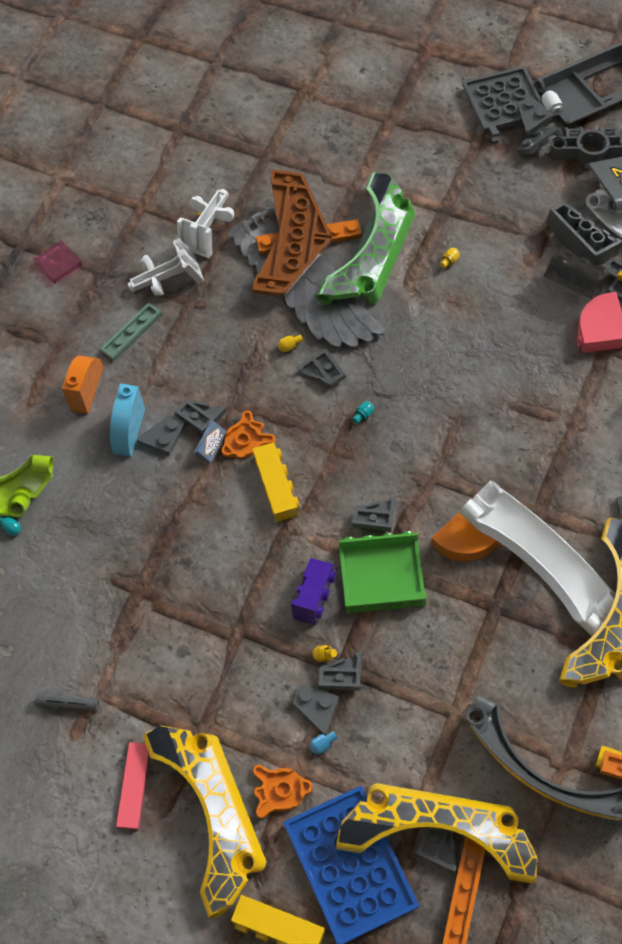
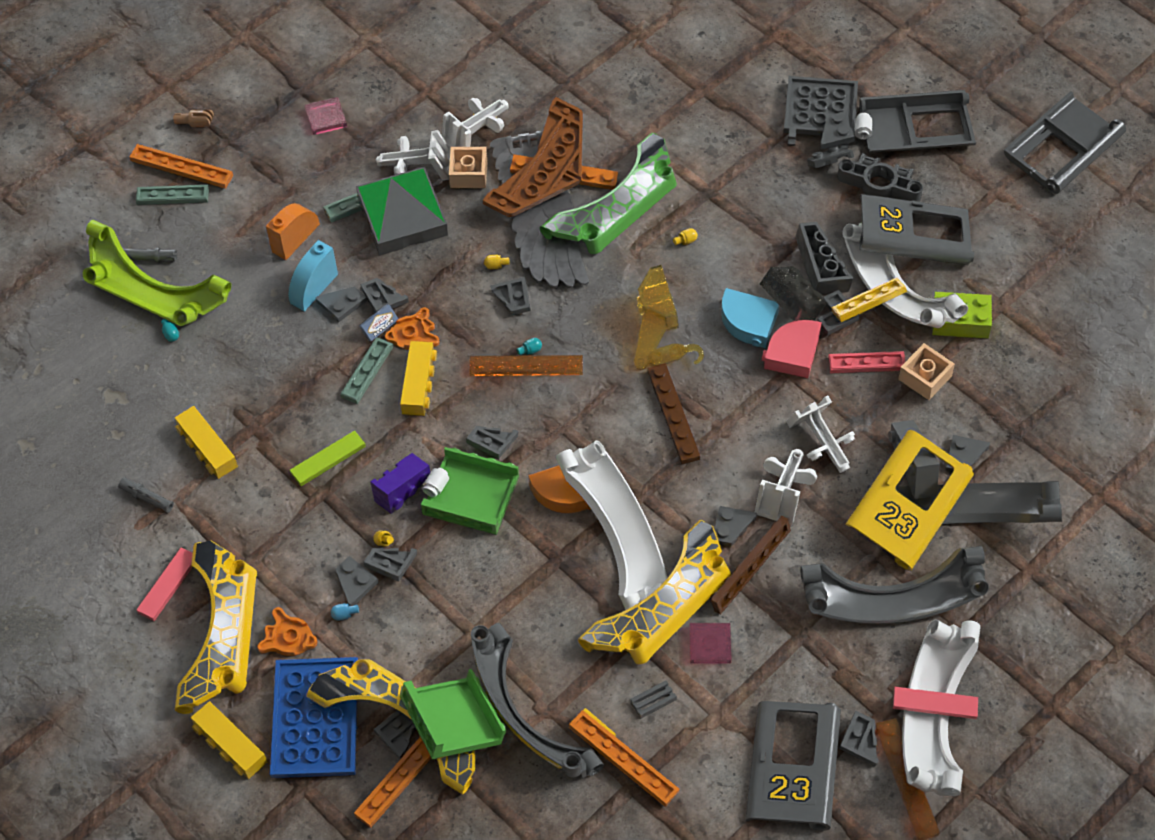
camera: 20 degrees right, 5 degrees down
none -> yellow brick [174,406,238,479]
none -> lime tile [290,430,366,486]
none -> sand green tile [340,337,393,404]
none -> dark grey tile [356,166,448,256]
none -> bright green panel [400,669,506,759]
none -> white brick [423,468,449,498]
none -> light nougat brick [449,147,487,188]
none -> clear orange plate [470,355,583,376]
none -> clear yellow slope [634,265,704,370]
none -> reddish brown plate [648,363,700,464]
none -> medium azure brick [721,288,779,348]

